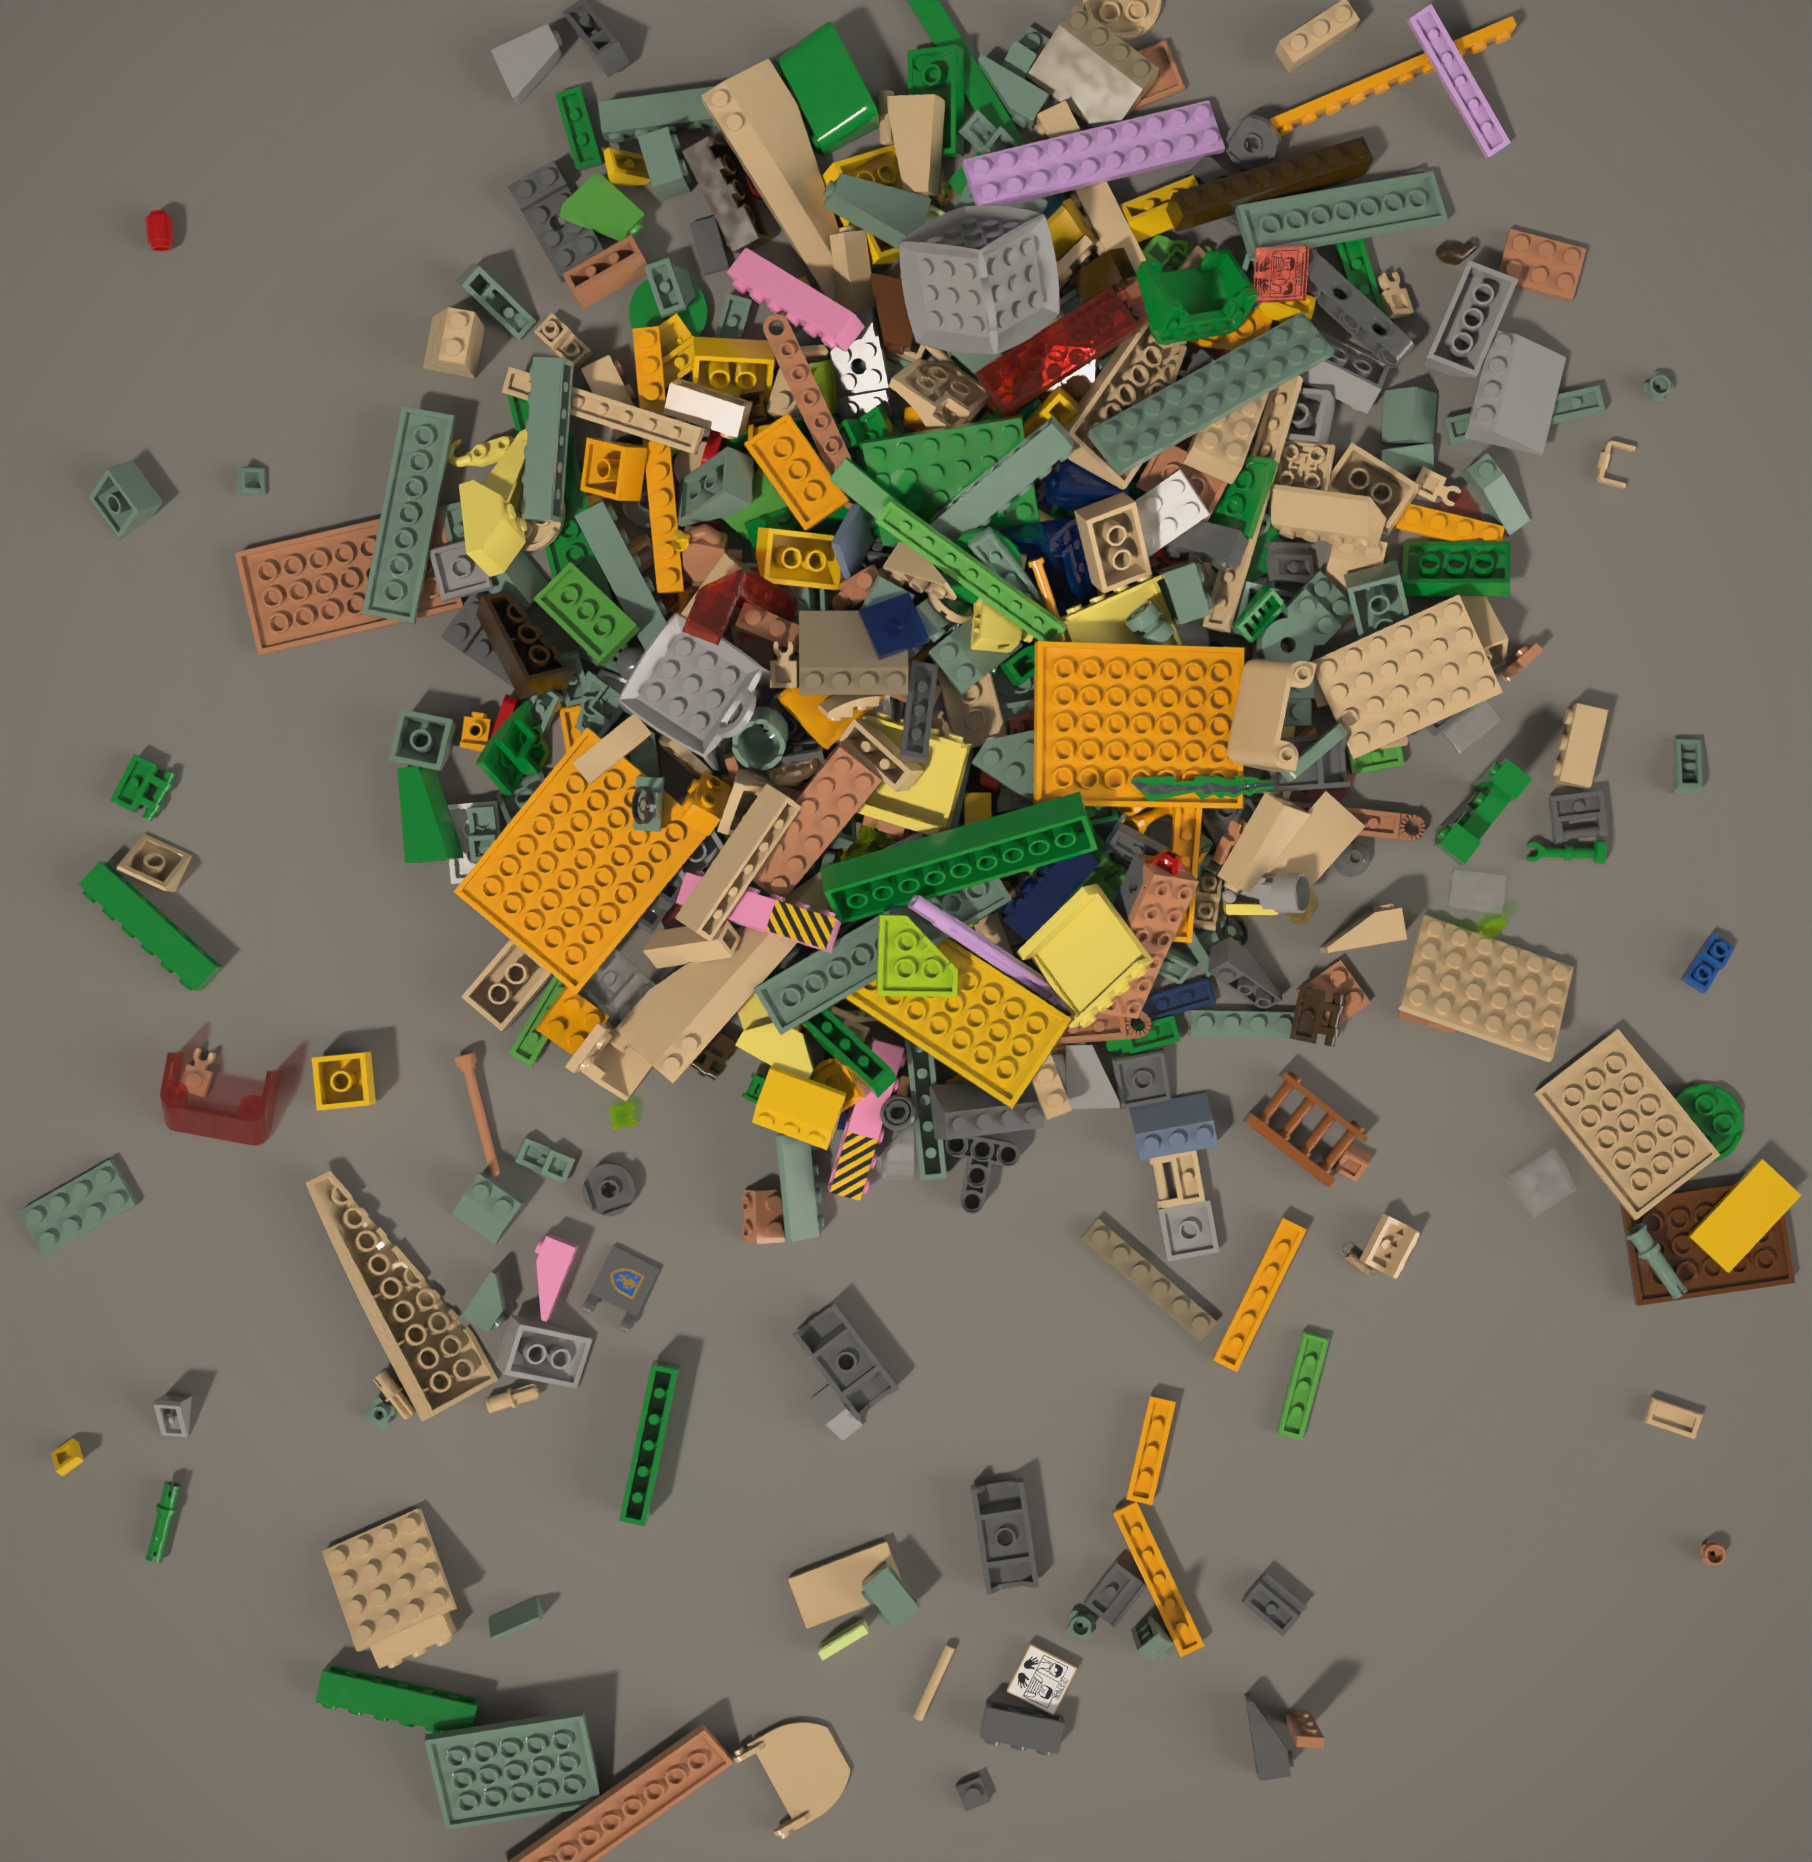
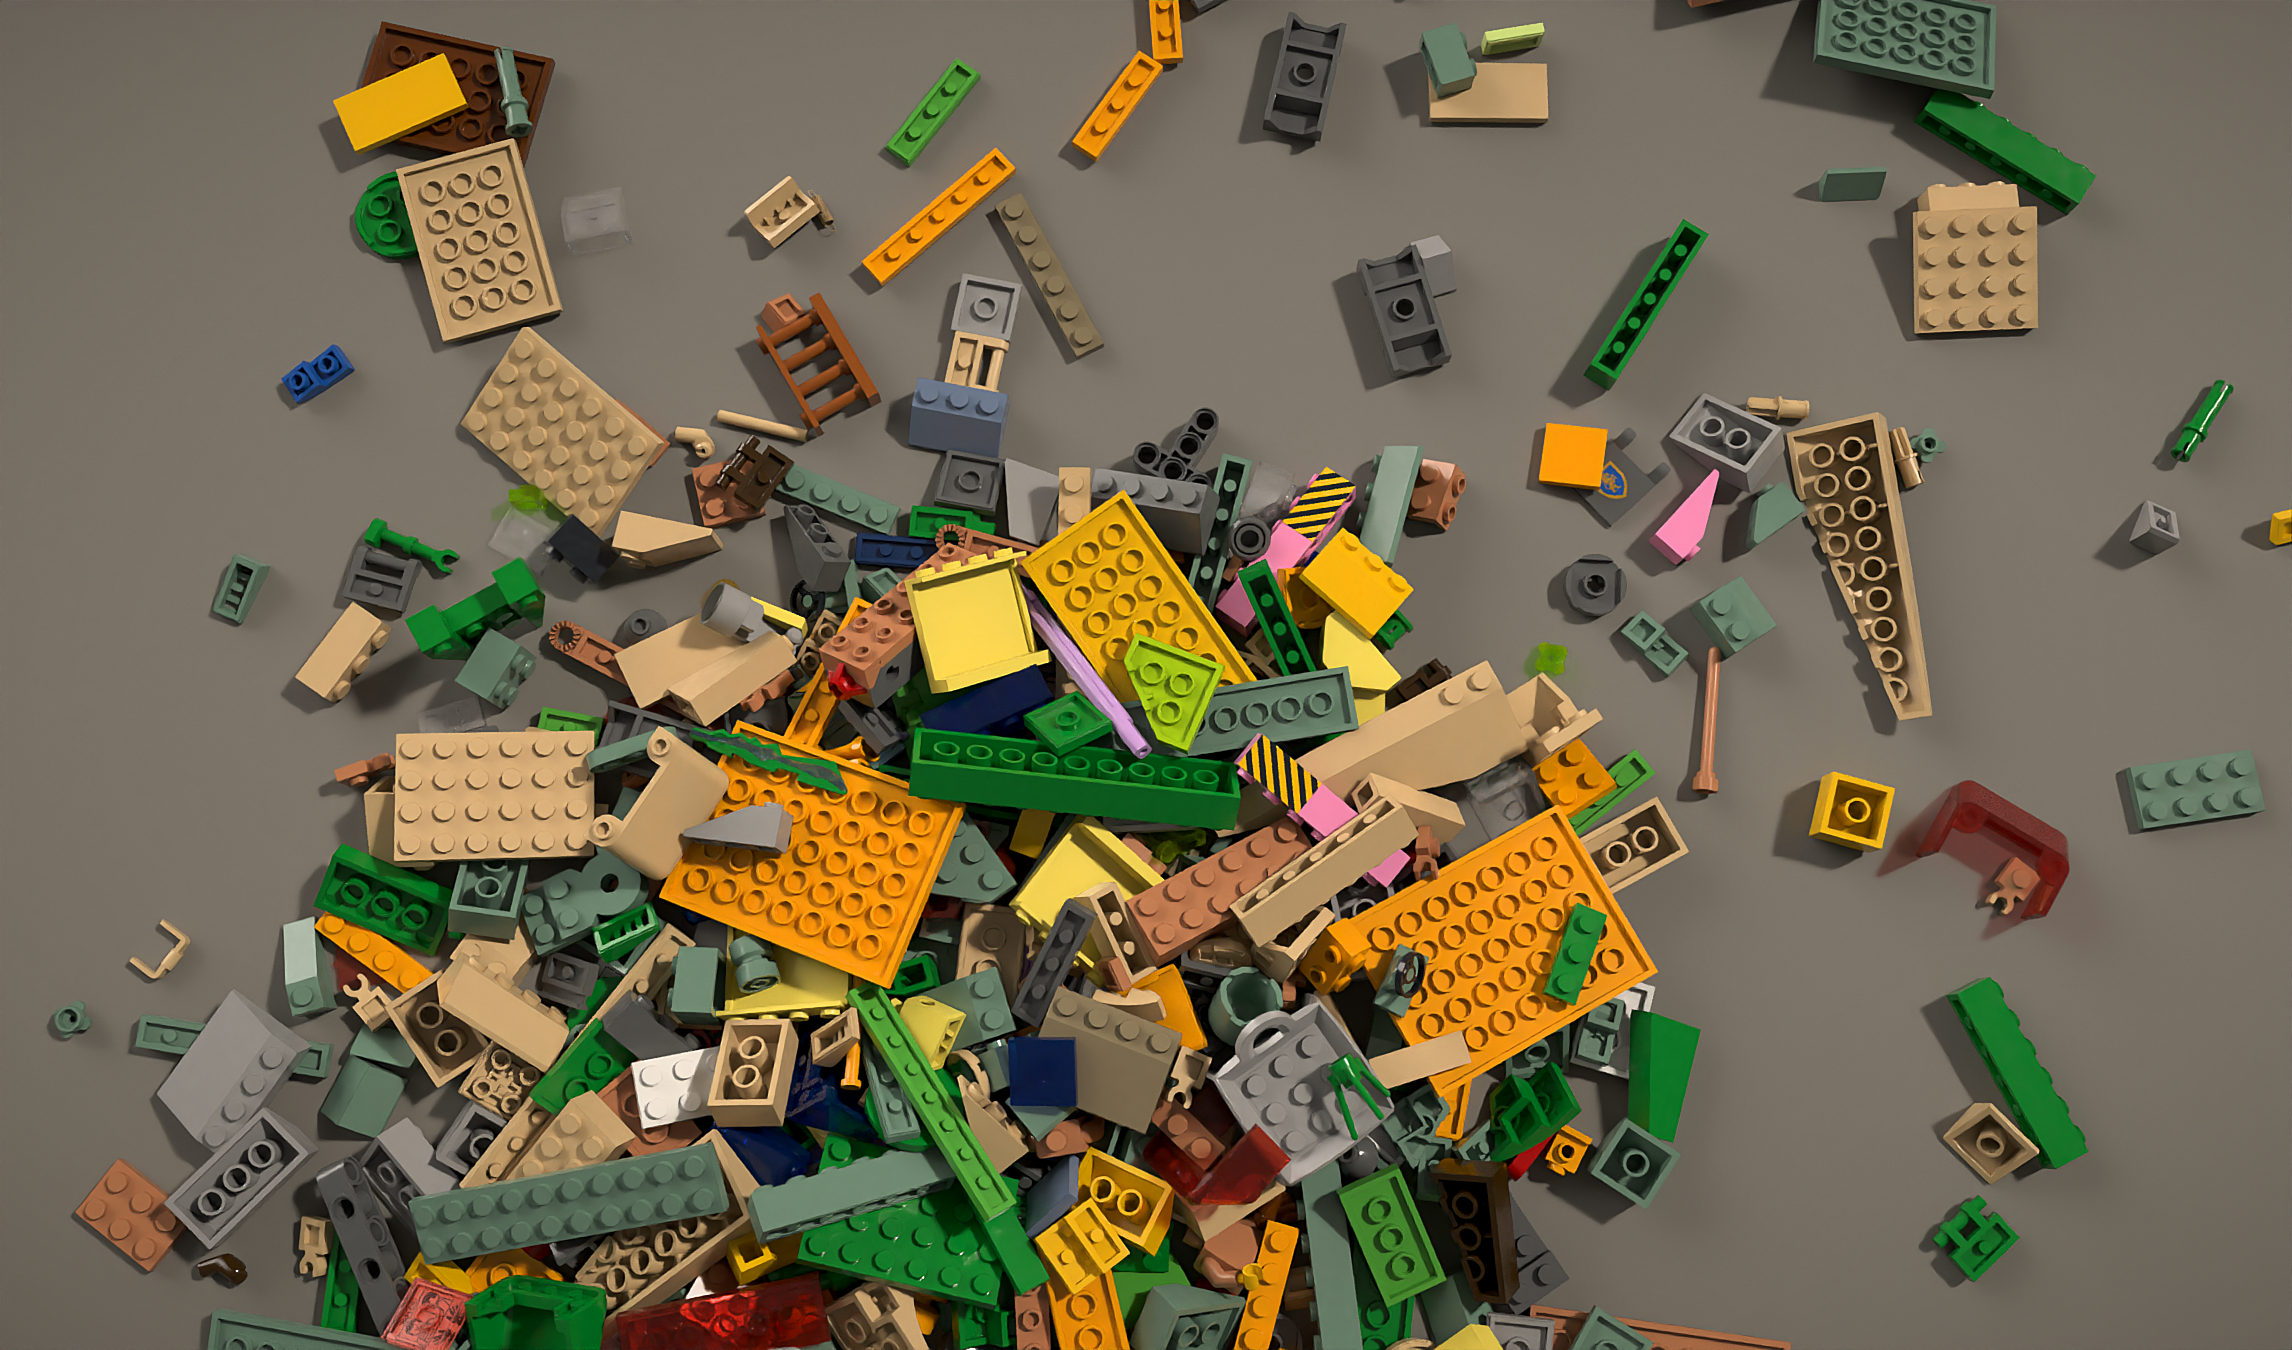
camera: 160 degrees left, 10 degrees down
none -> sand green piece [455,627,537,710]
none -> black brick [543,514,620,584]
none -> tan arm [675,427,715,459]
none -> light grey slope [683,802,794,854]
none -> tan bar [717,410,809,442]
none -> tan slope [811,1007,860,1068]
none -> green tile [1023,691,1113,757]
none -> yellow slope [1033,1197,1130,1295]
none -> nougat tile [1096,956,1132,991]
none -> green plant [1327,1052,1391,1140]
none -> nougat plate [1413,825,1440,881]
none -> light orange tile [1539,423,1608,490]
none -> green plate [1542,902,1607,1006]

